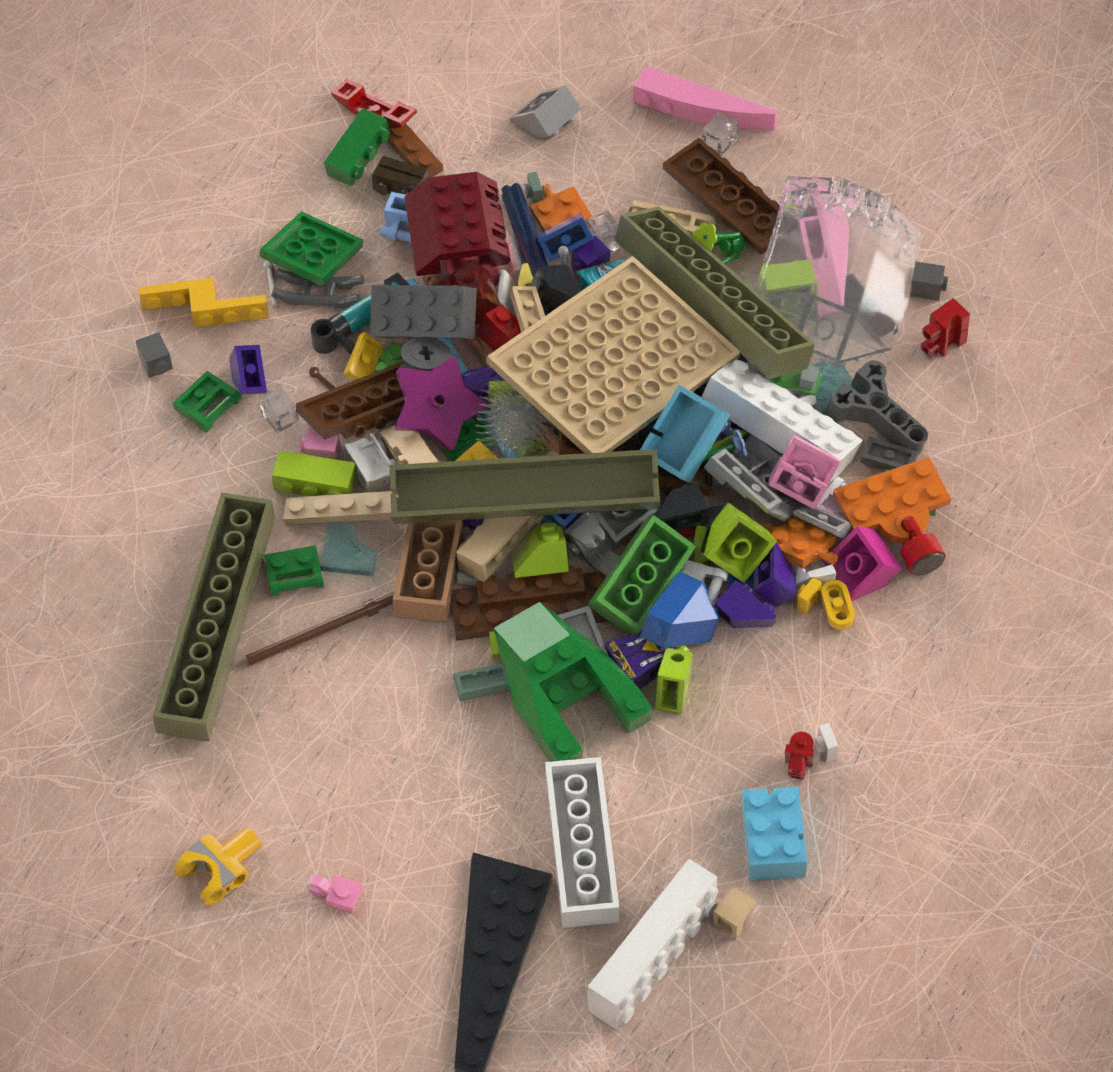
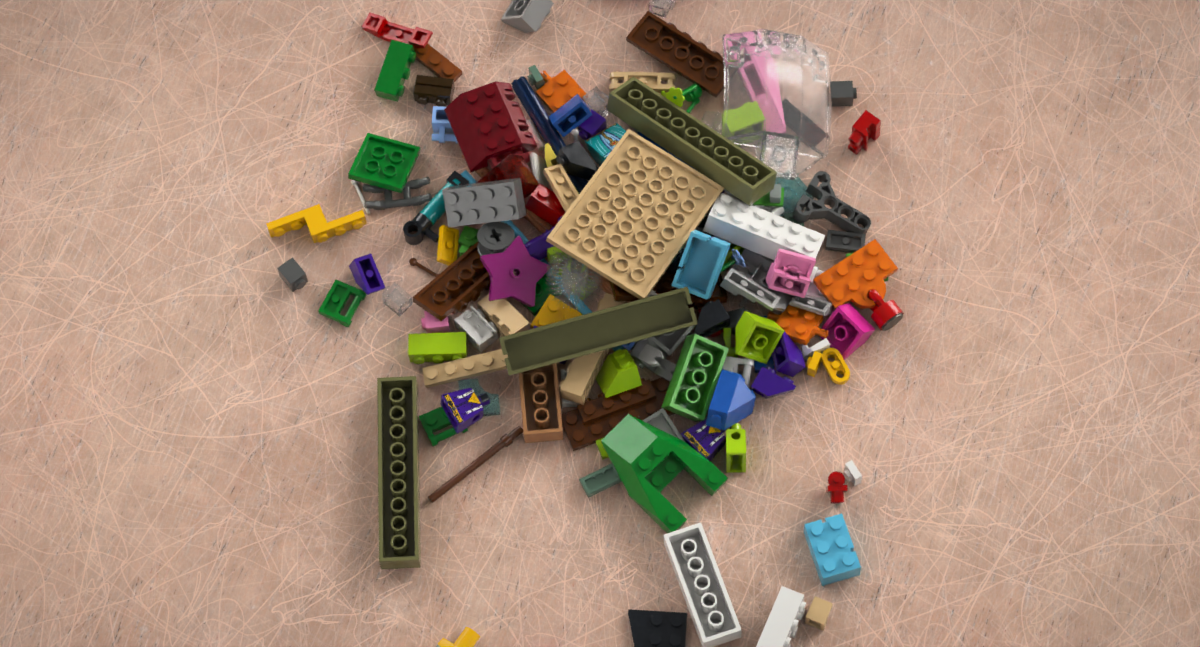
camera: 10 degrees left, 10 degrees up
none -> dark purple torso [440,388,490,434]

